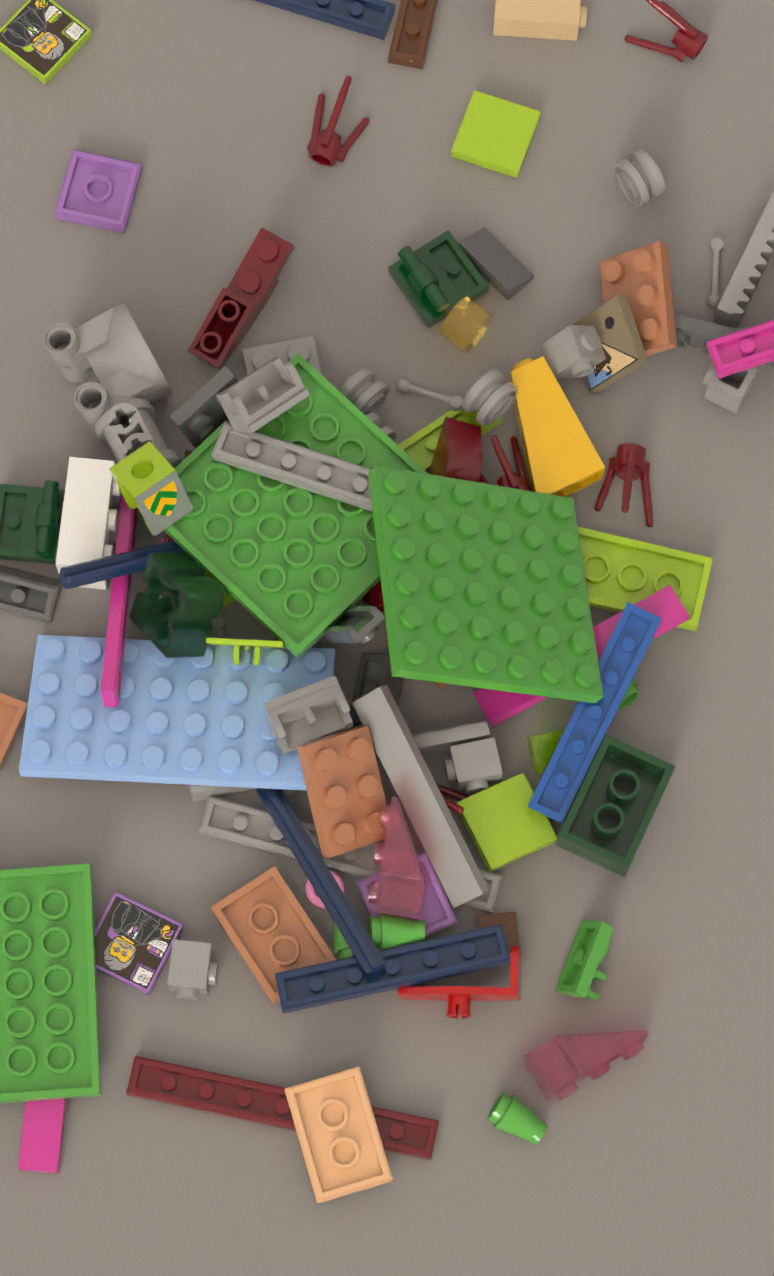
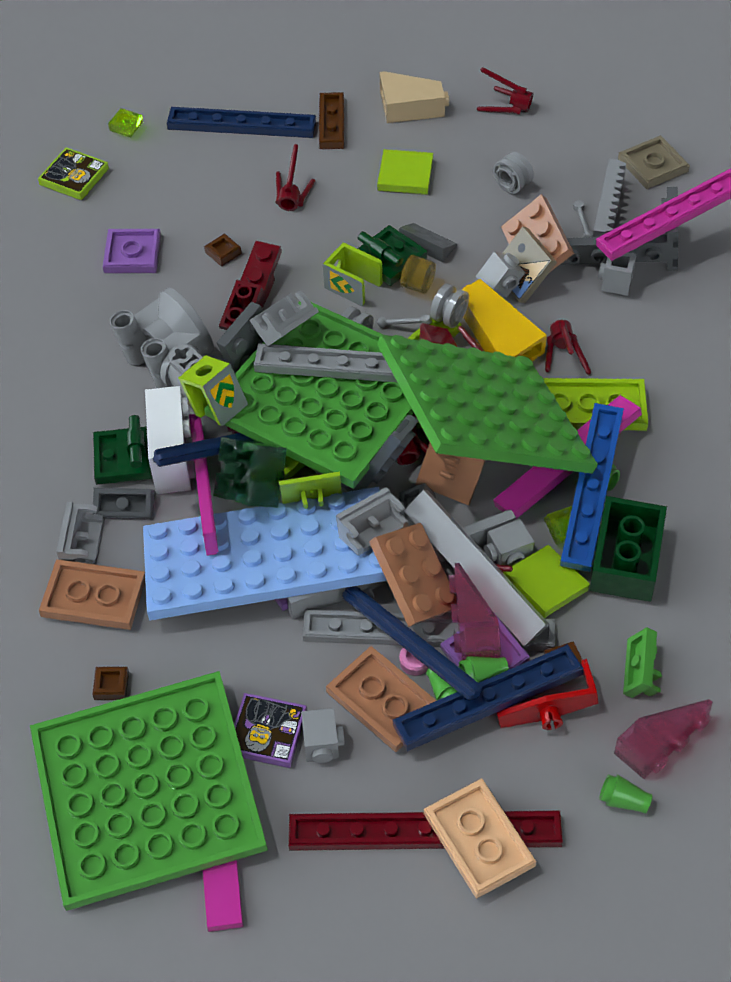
camera: 10 degrees left, 20 degrees down
none -> reddish brown tile [204,233,242,266]
none -> lime piece [323,242,383,306]

